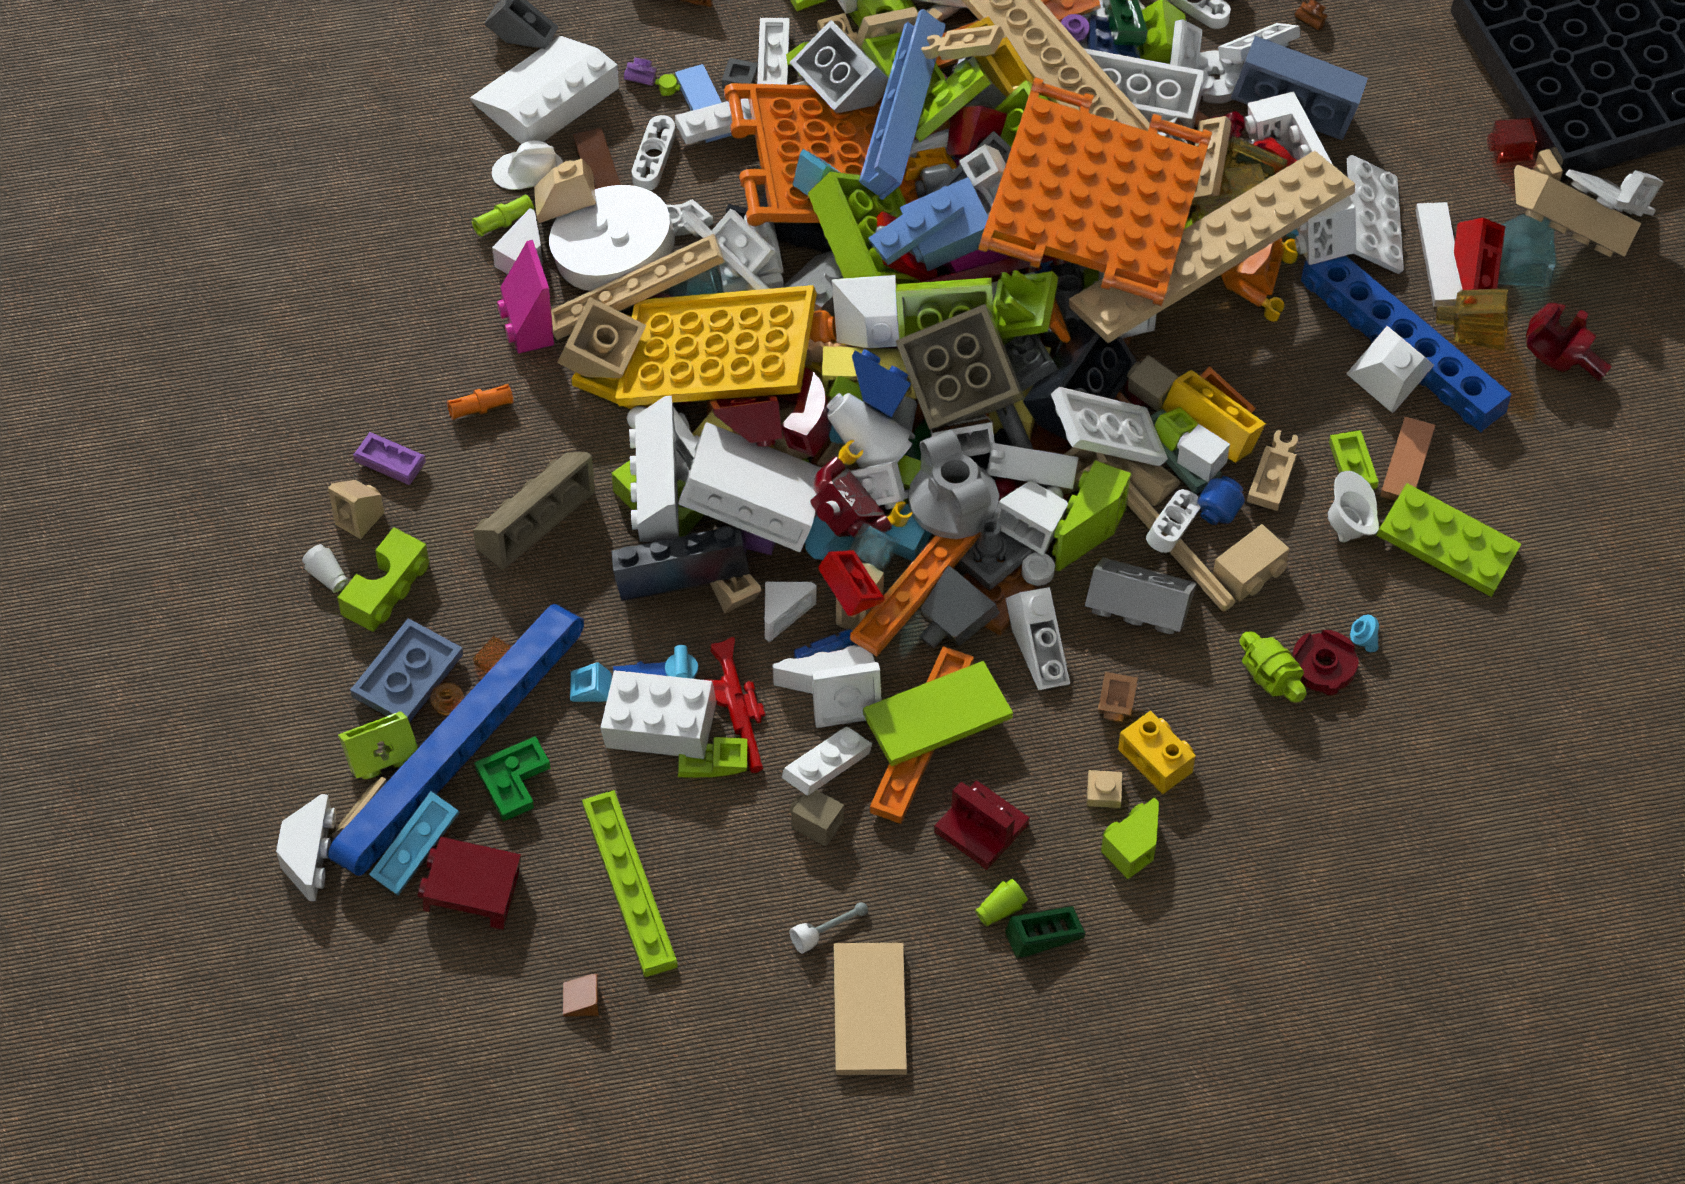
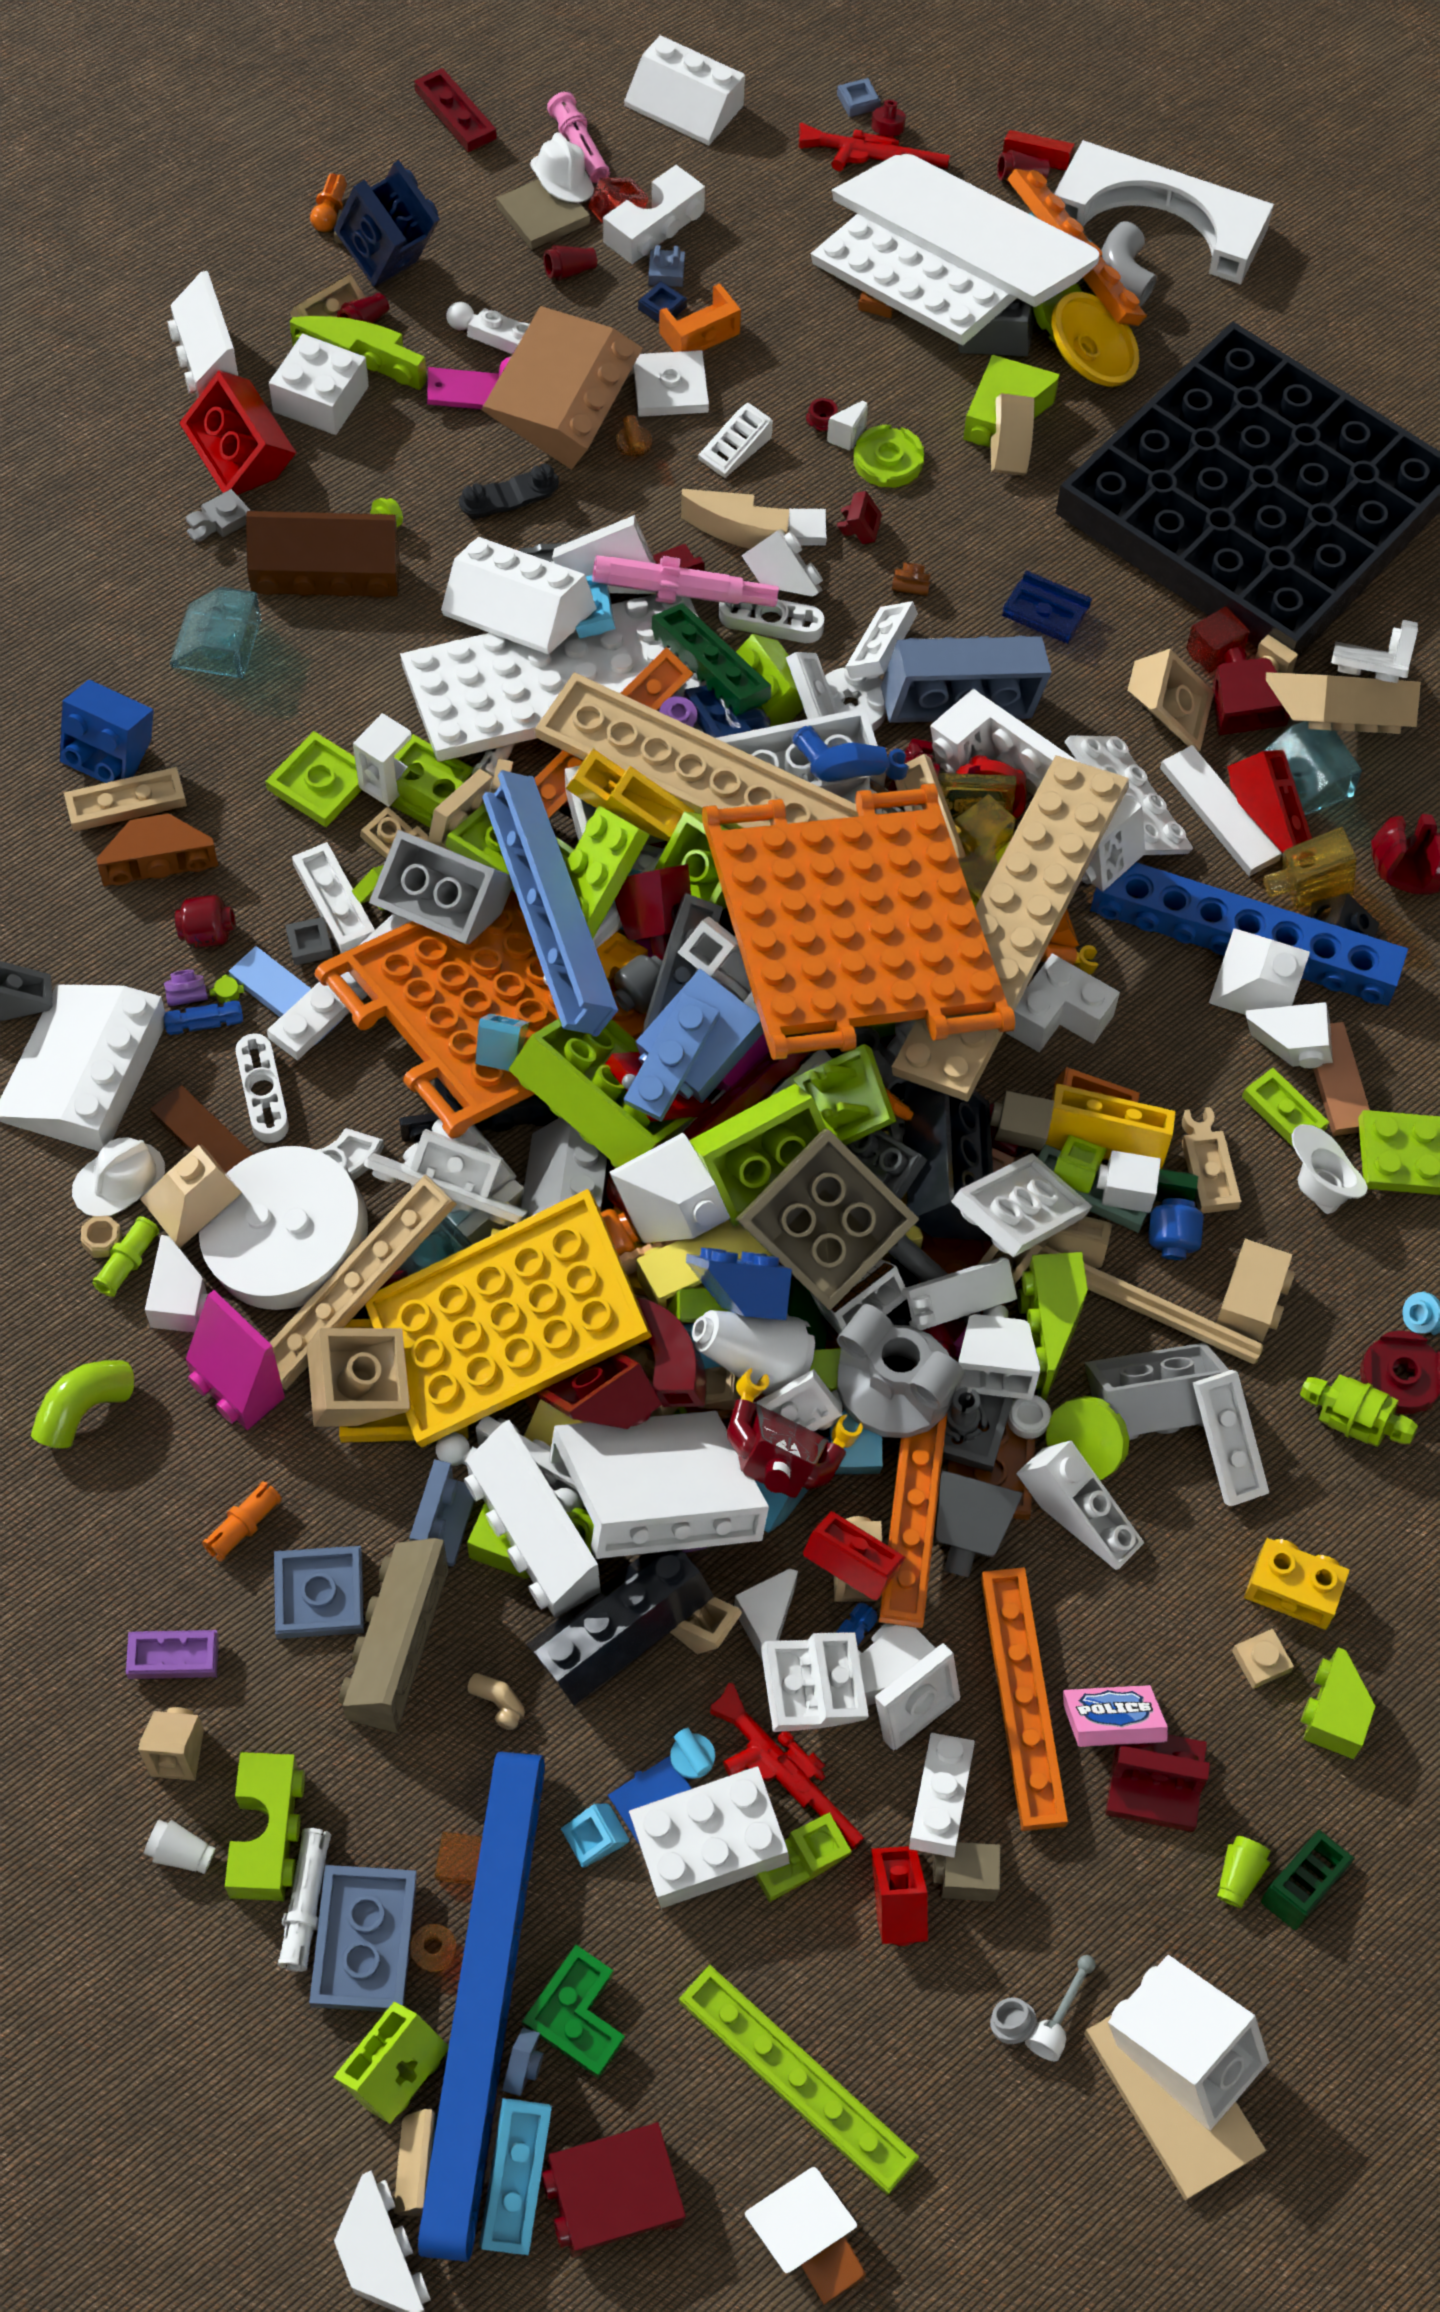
camera: 30 degrees left, 5 degrees up
clear light blue slope [850,523,901,570] -> none
lime tile [863,661,1013,767] -> none
tan plate [921,25,1004,60] -> none
medium nougat bracket [1098,672,1138,722] -> none
white beam [1146,489,1201,553] -> none
none -> lime cylinder [31,1360,134,1449]
none -> tan tile [81,1216,122,1258]
none -> blue axle [164,1001,243,1035]
none -> dark red head [175,895,236,949]
none -> sand blue tile [274,1546,365,1639]
none -> white pin [278,1828,331,1972]
none -> sand blue bracket [409,1459,475,1566]
none -> tan arm [468,1673,525,1730]
none -> sand blue plate [502,2028,544,2096]
none -> white sticker [745,2167,857,2273]
none -> white slope [761,1632,869,1732]
none -> blue arm [792,725,909,782]
none -> red slope [871,1846,928,1946]
none -> light grey plate [990,1997,1037,2044]
none -> clear blue plate [1002,570,1092,644]
none -> white brick [1006,953,1120,1052]
none -> lime tile [1046,1396,1130,1480]
none -> bright pink tile [1063,1685,1168,1747]
none -> white slope [1108,1955,1269,2131]
none -> tan slope [1128,649,1214,751]
none -> dark green tile [1155,1169,1198,1202]
none -> white plate [1193,1370,1269,1506]
none -> dark red torso [1213,647,1290,736]
none -> white slope [1246,1002,1333,1068]
none -> black bracket [1308,893,1379,938]

